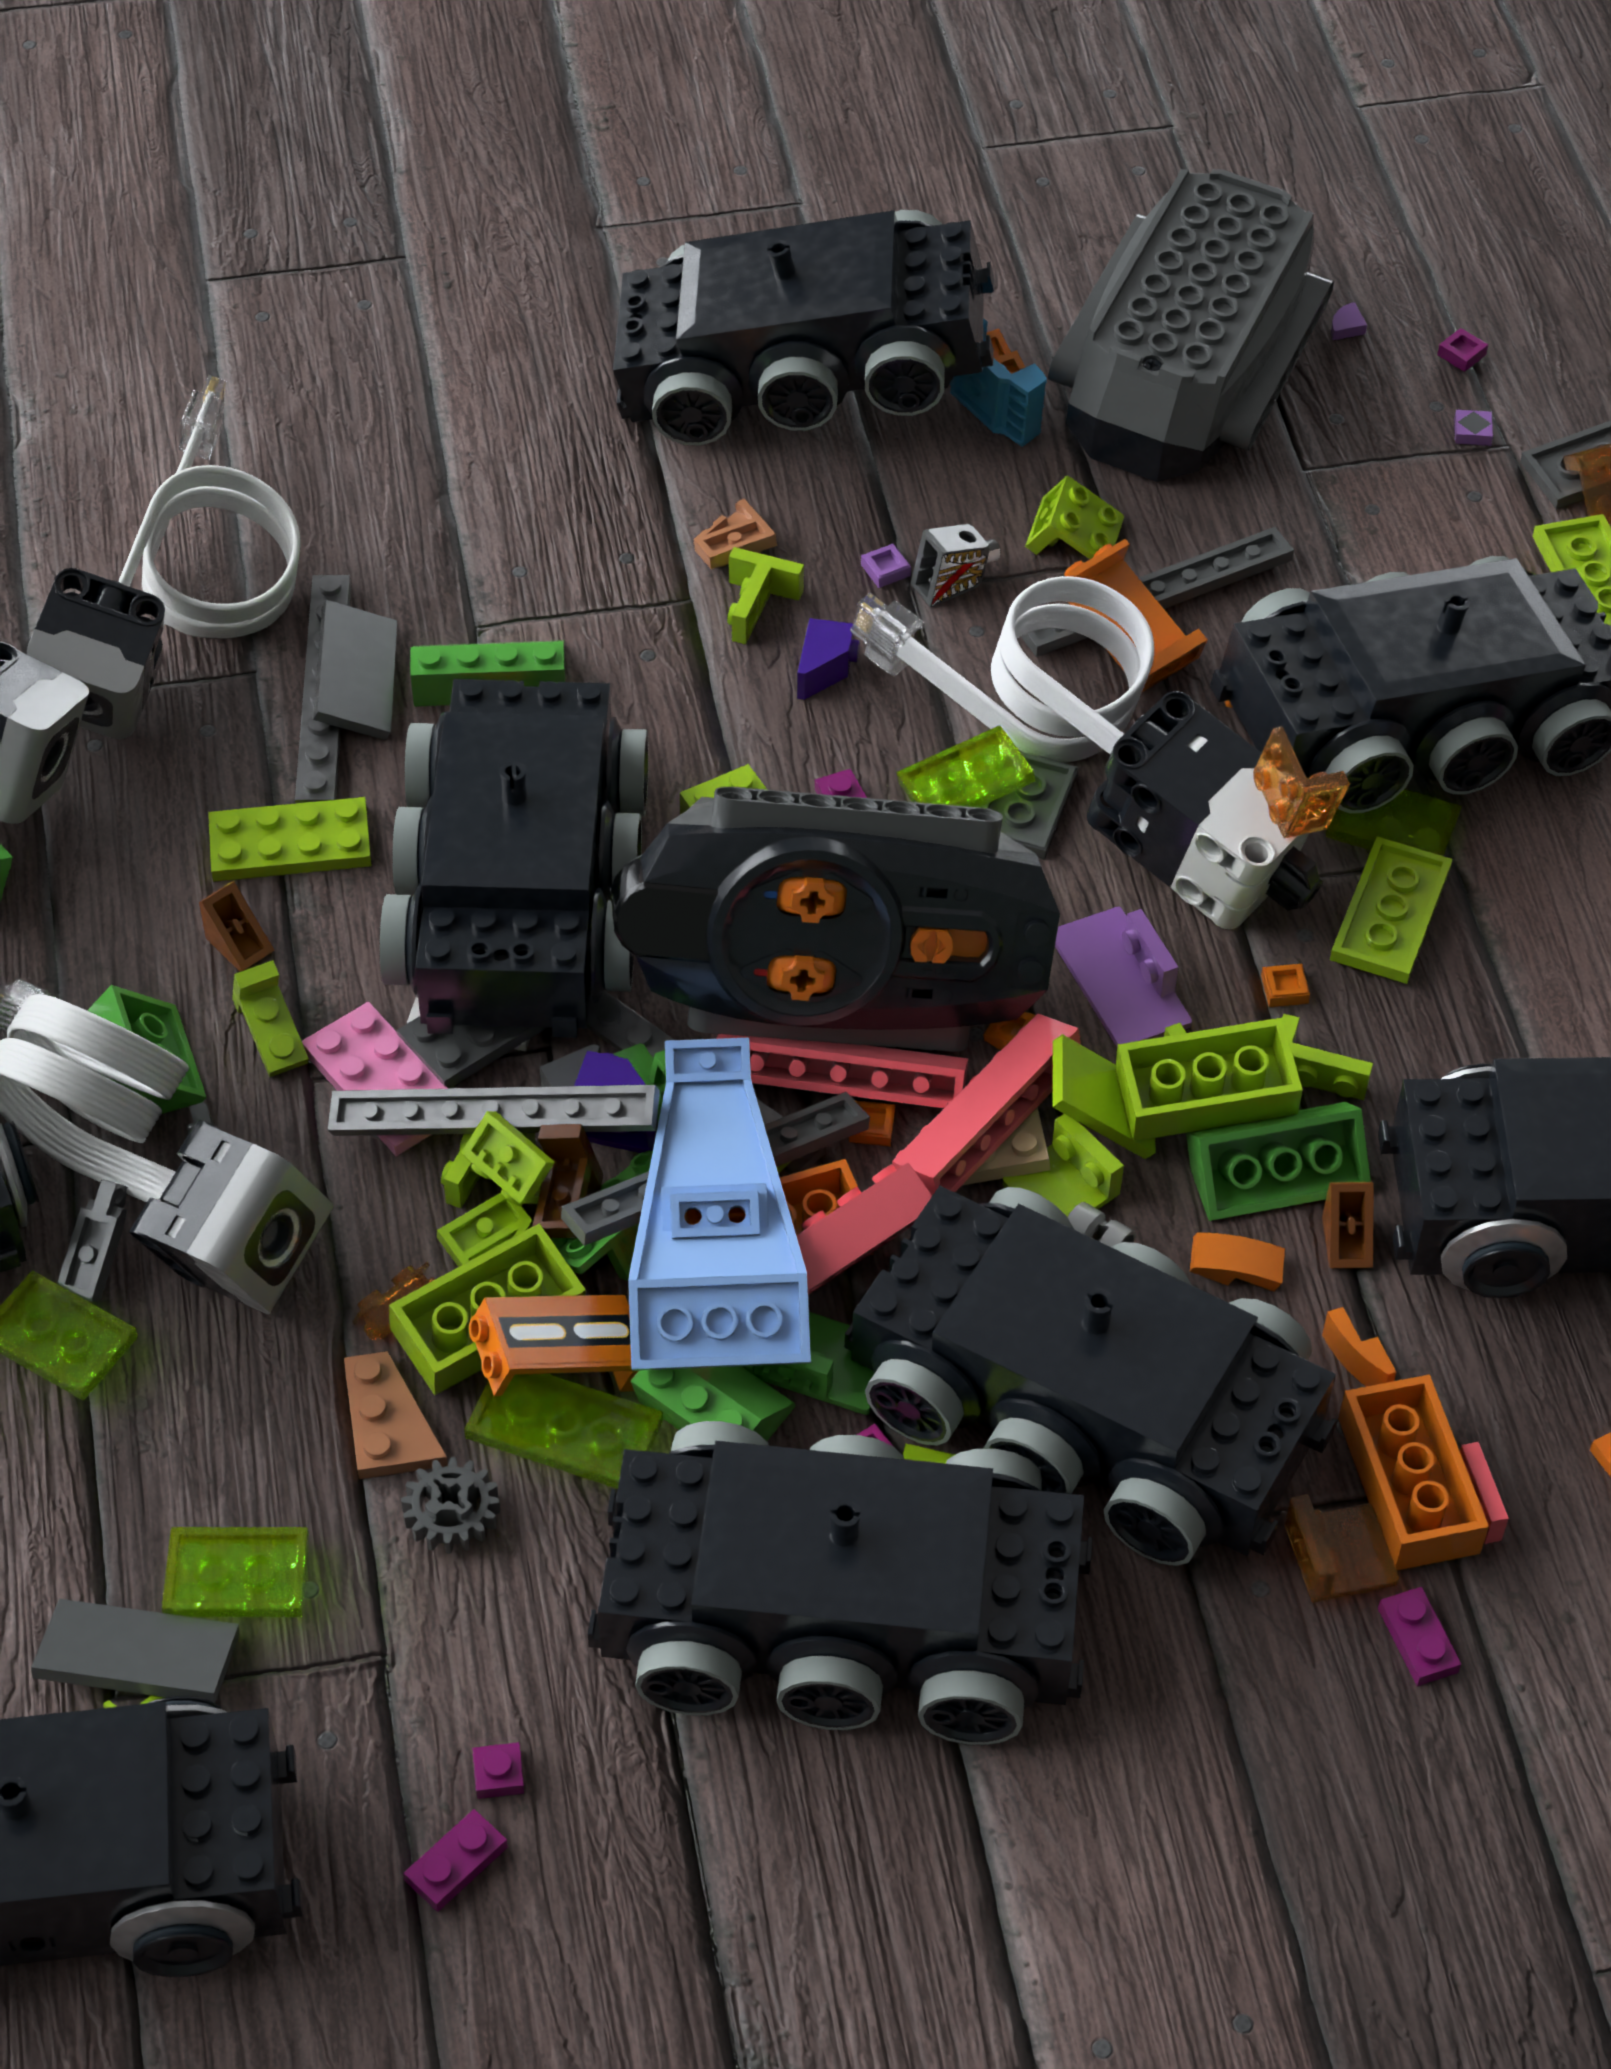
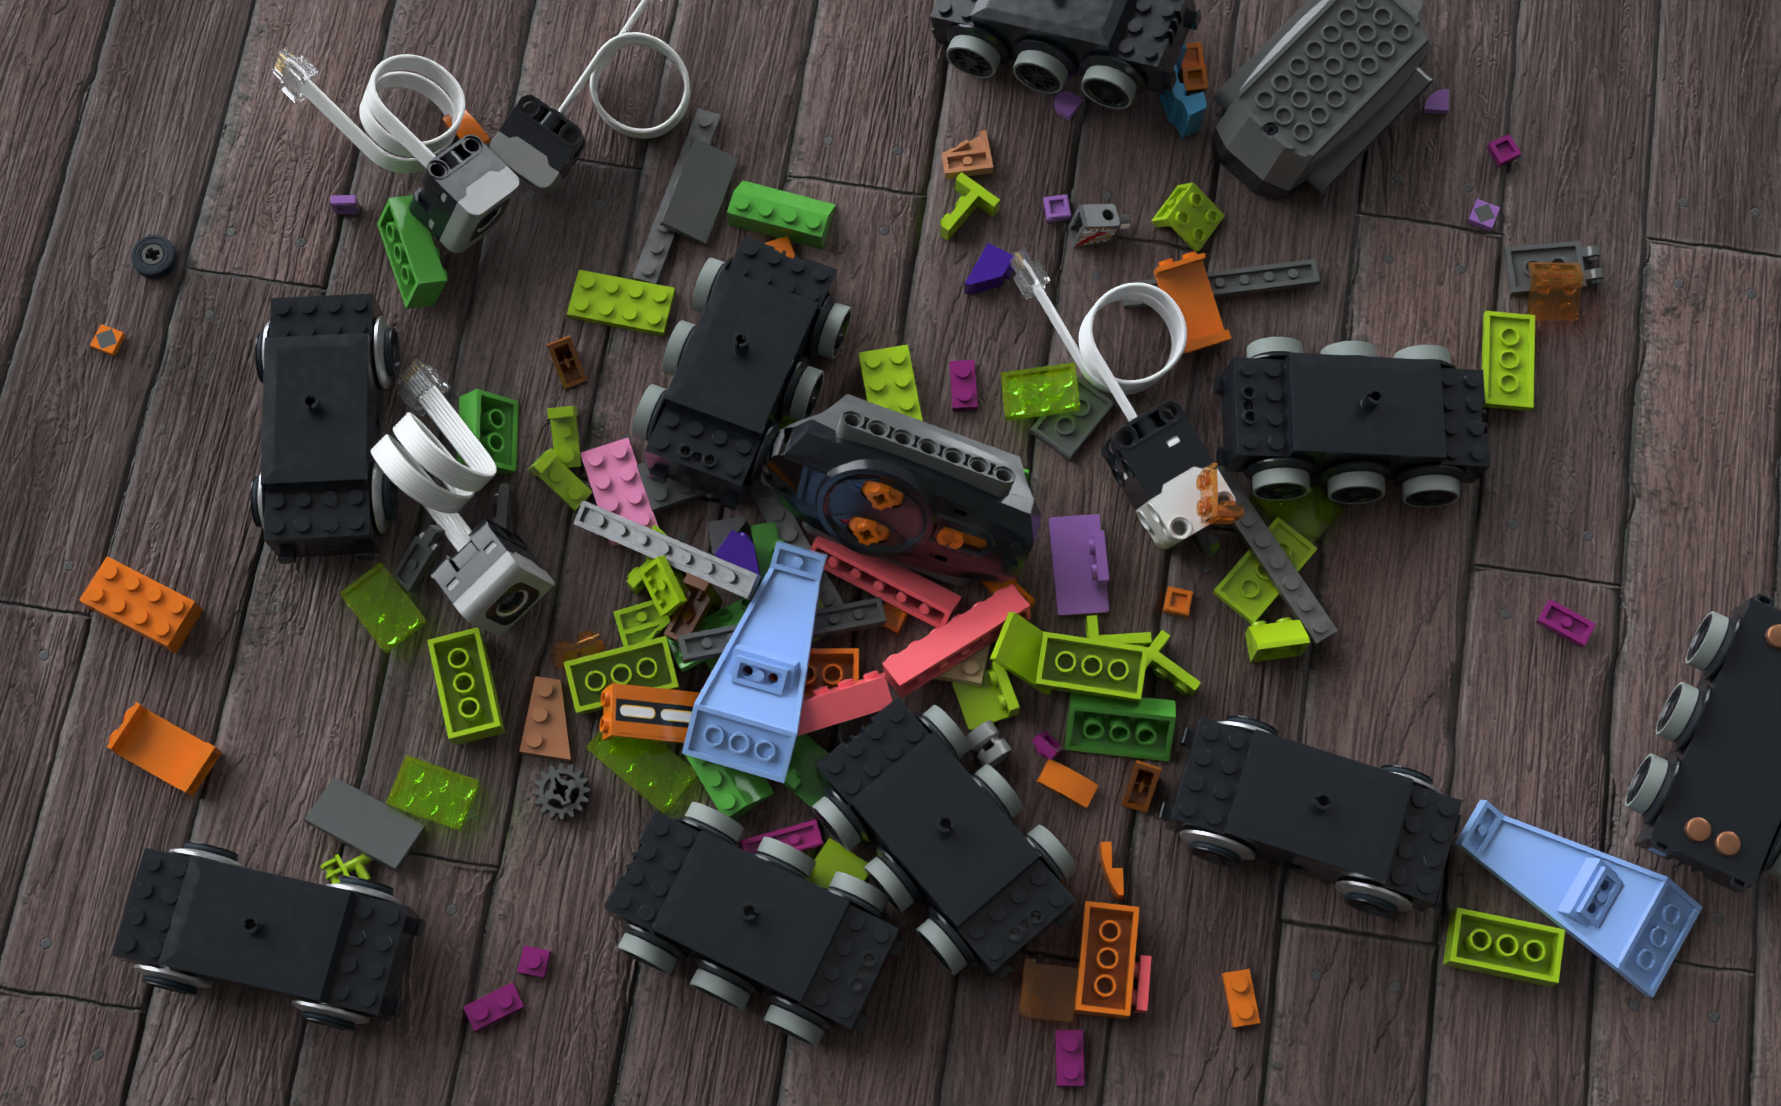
camera: 20 degrees right, 20 degrees up
none -> lime brick [427,627,505,746]
none -> lime bracket [527,448,592,511]
none -> magenta plate [1032,731,1065,760]
none -> medium lavender tile [1054,91,1083,121]
none -> flat silver plate [1216,466,1338,646]
none -> lime slope [1245,617,1310,663]

